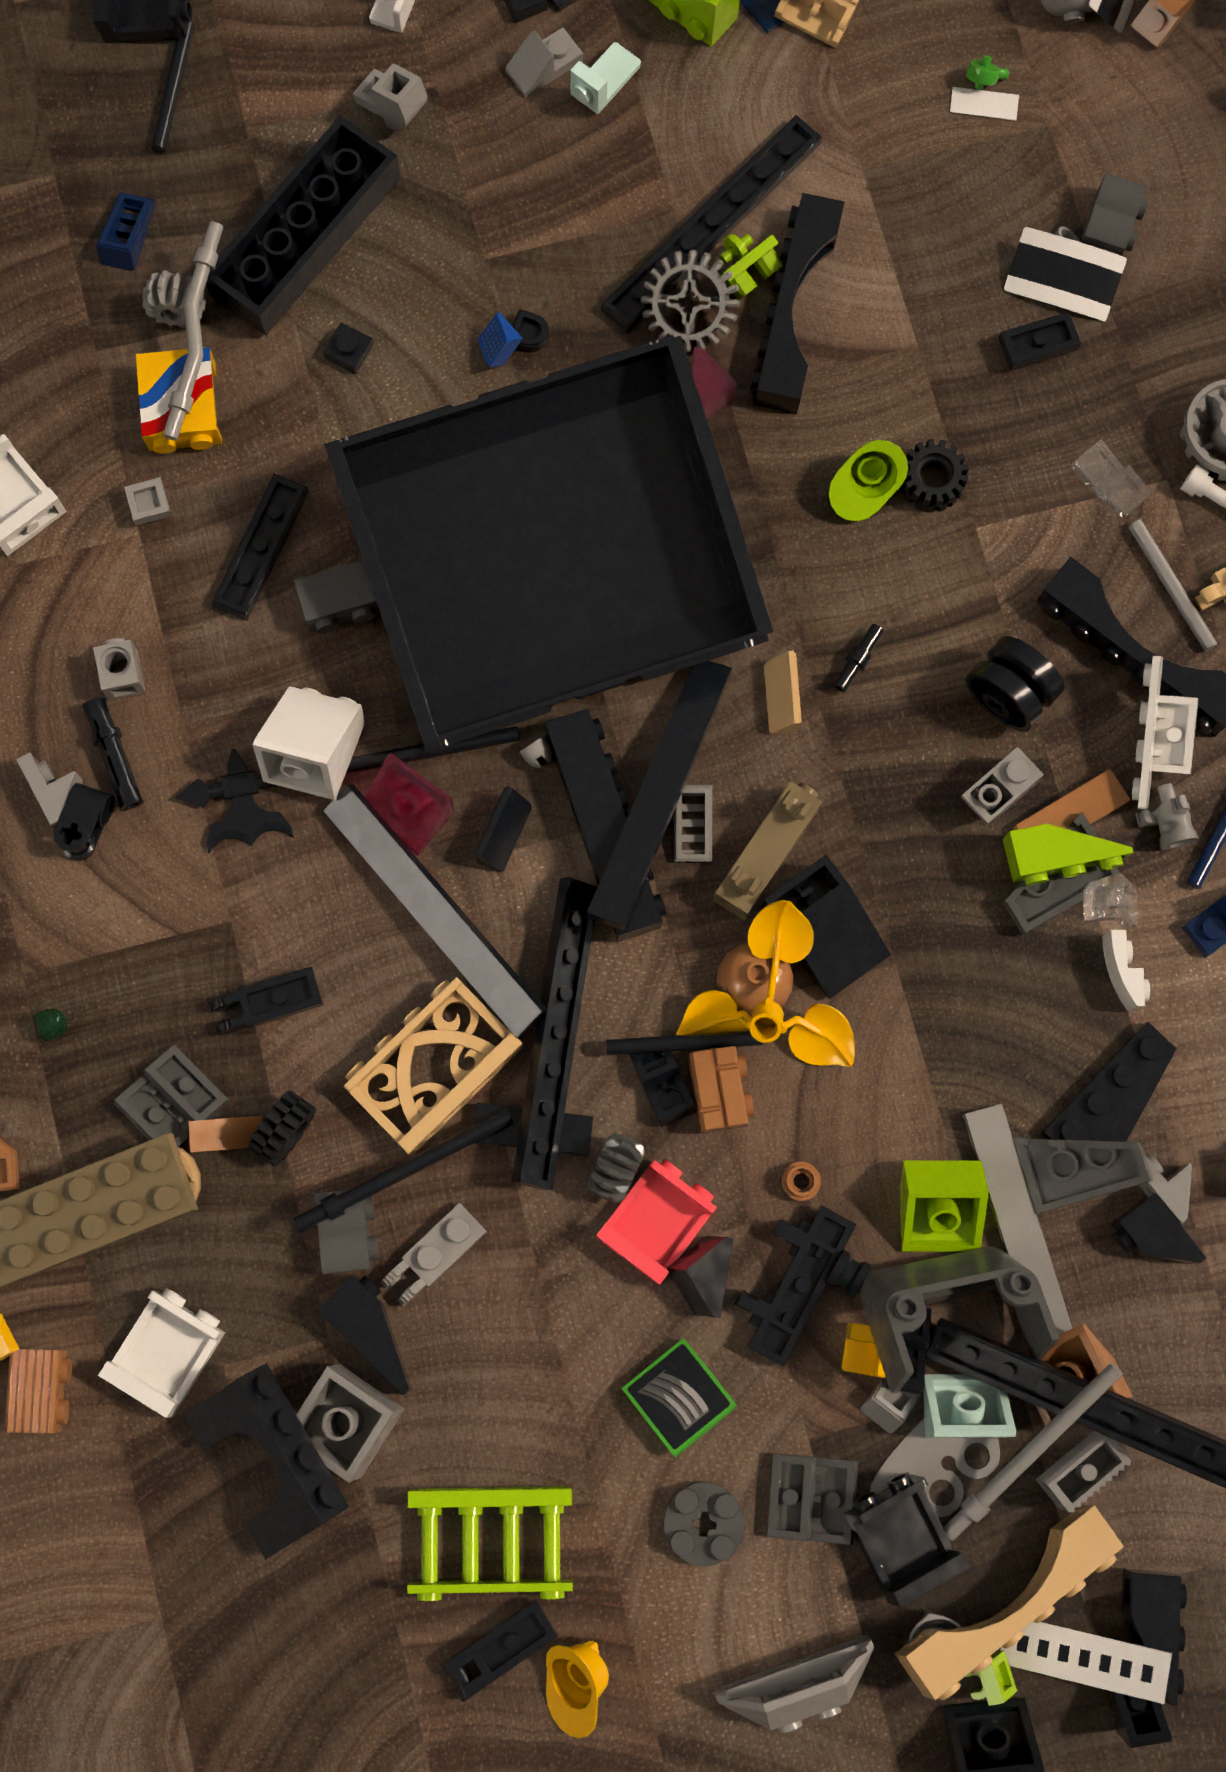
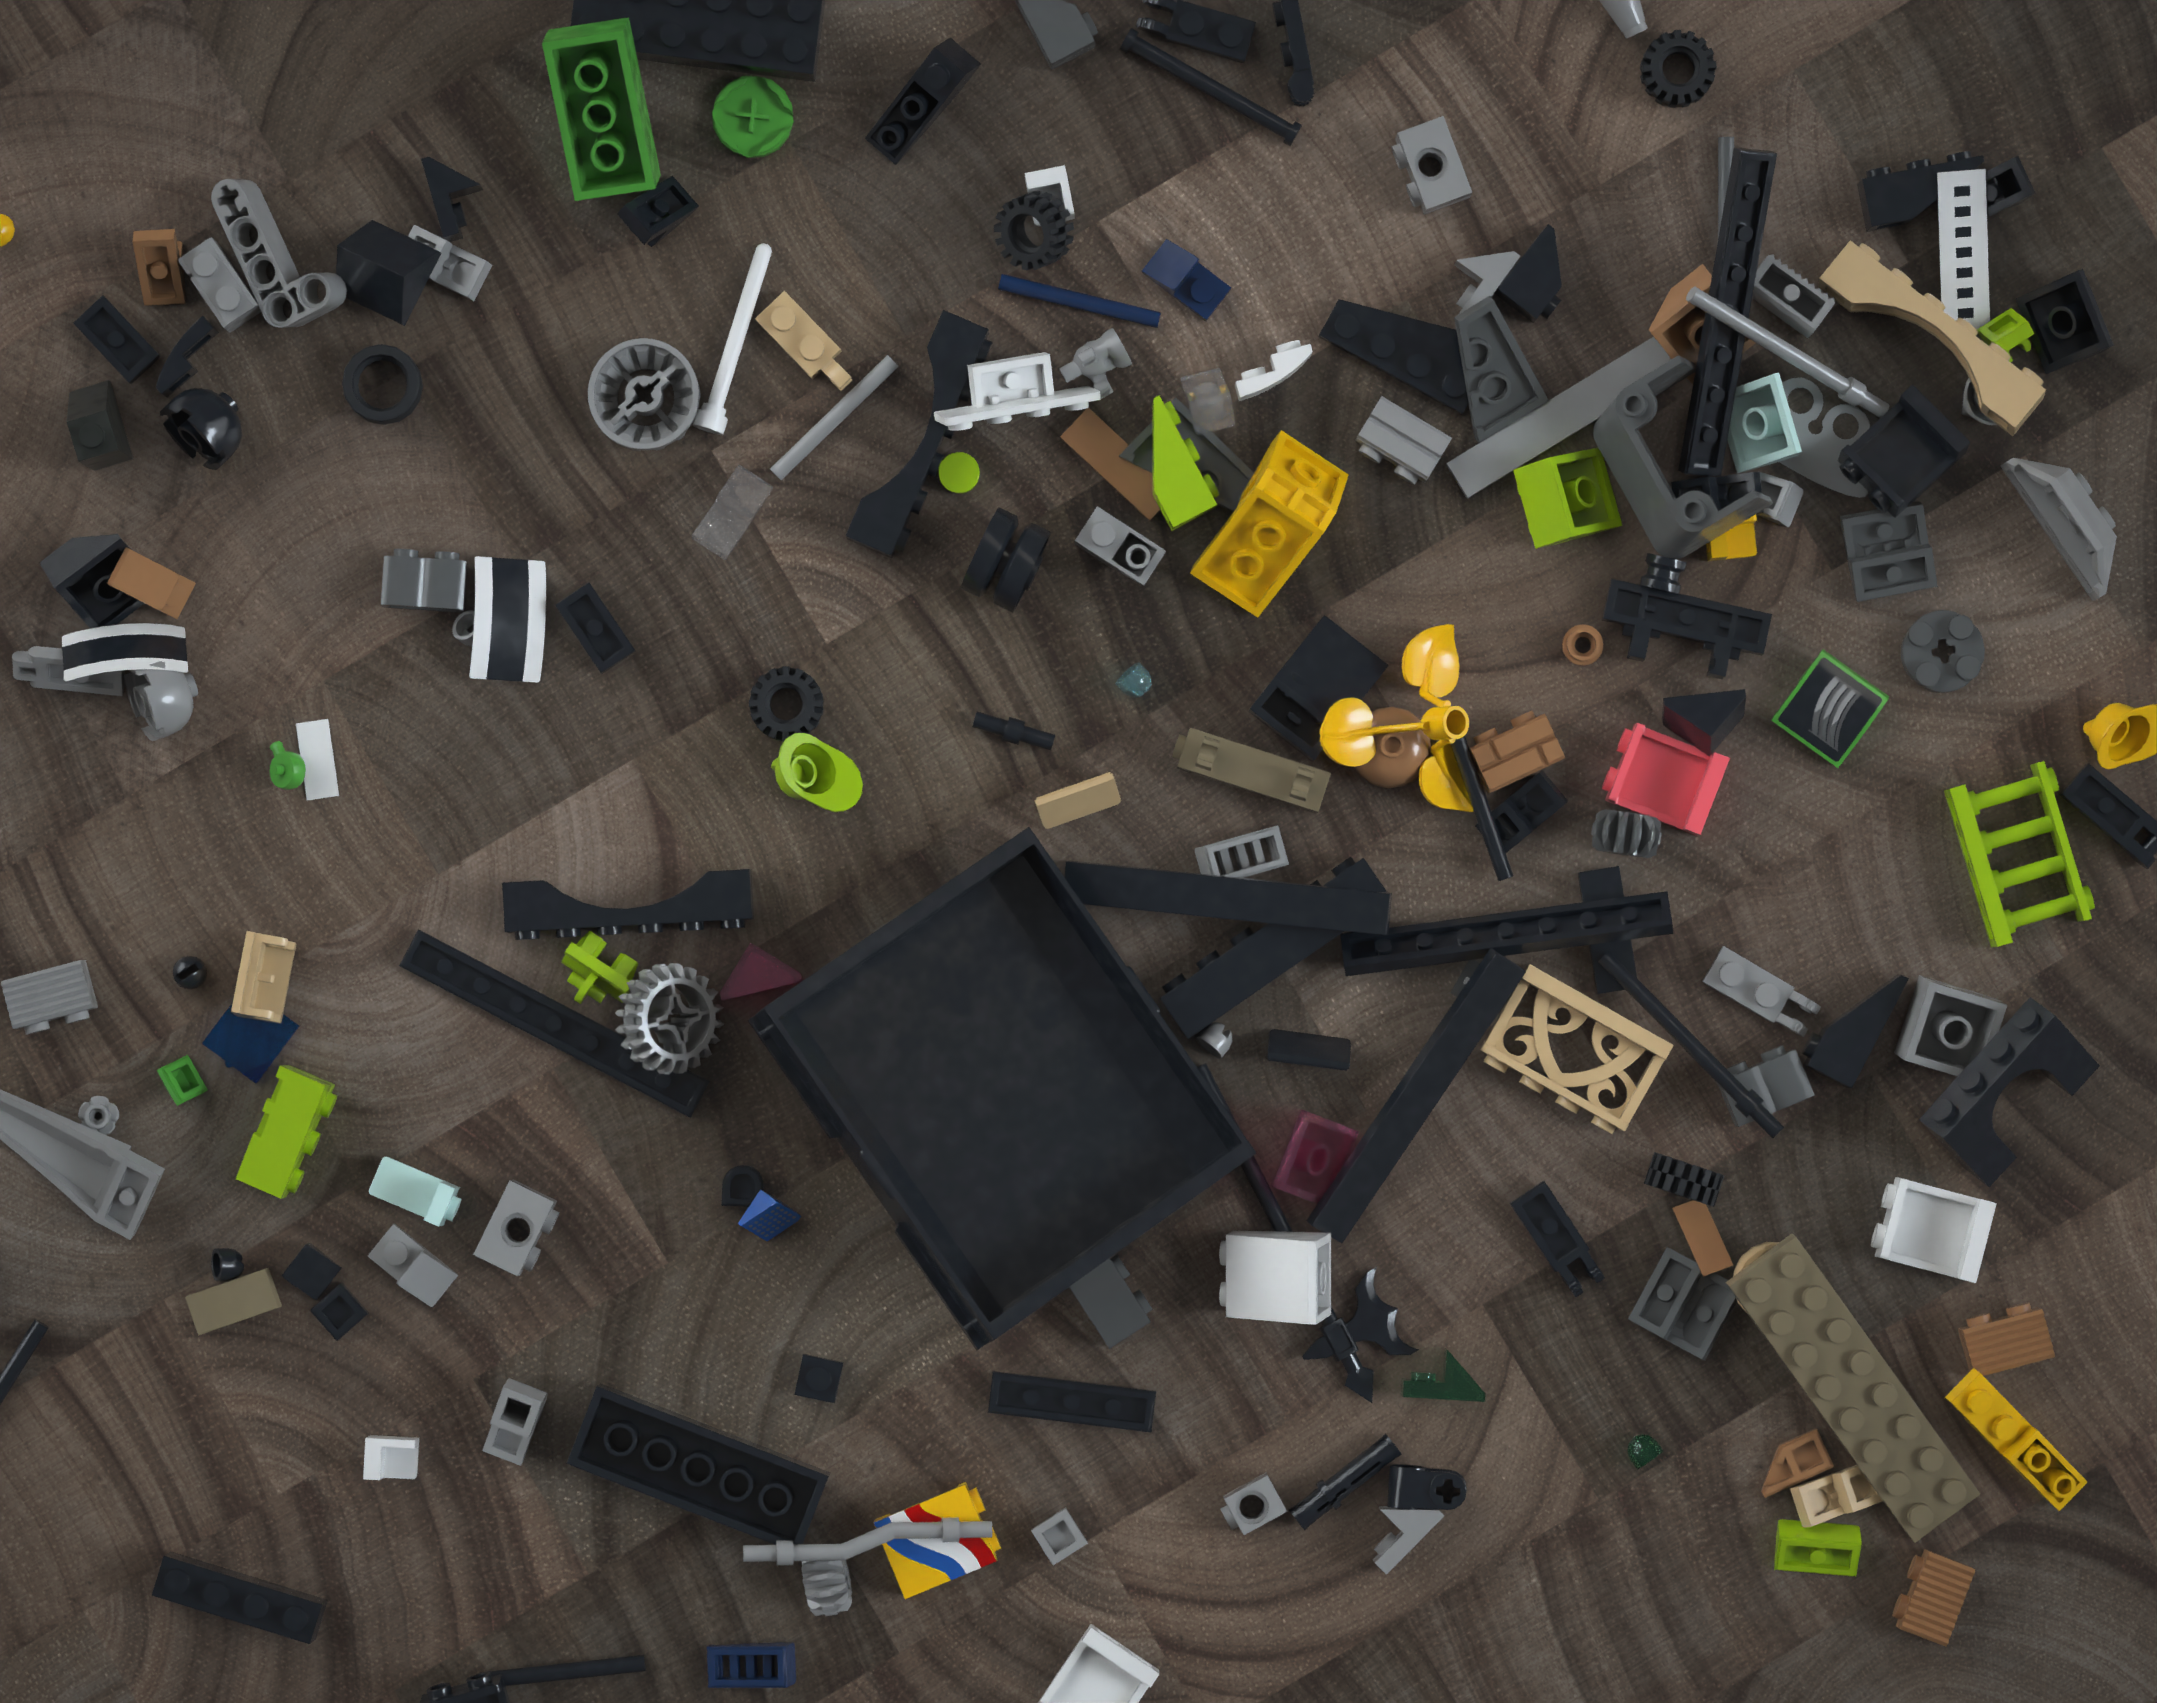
camera: 105 degrees left, 10 degrees up
none -> light grey brick [473,1179,559,1276]
none -> lime tile [939,452,980,494]
none -> clear light blue hinge [1115,662,1151,698]
none -> yellow bracket [1190,430,1349,618]
none -> light grey brick [1355,396,1452,485]
none -> clear green slope [1400,1348,1486,1402]

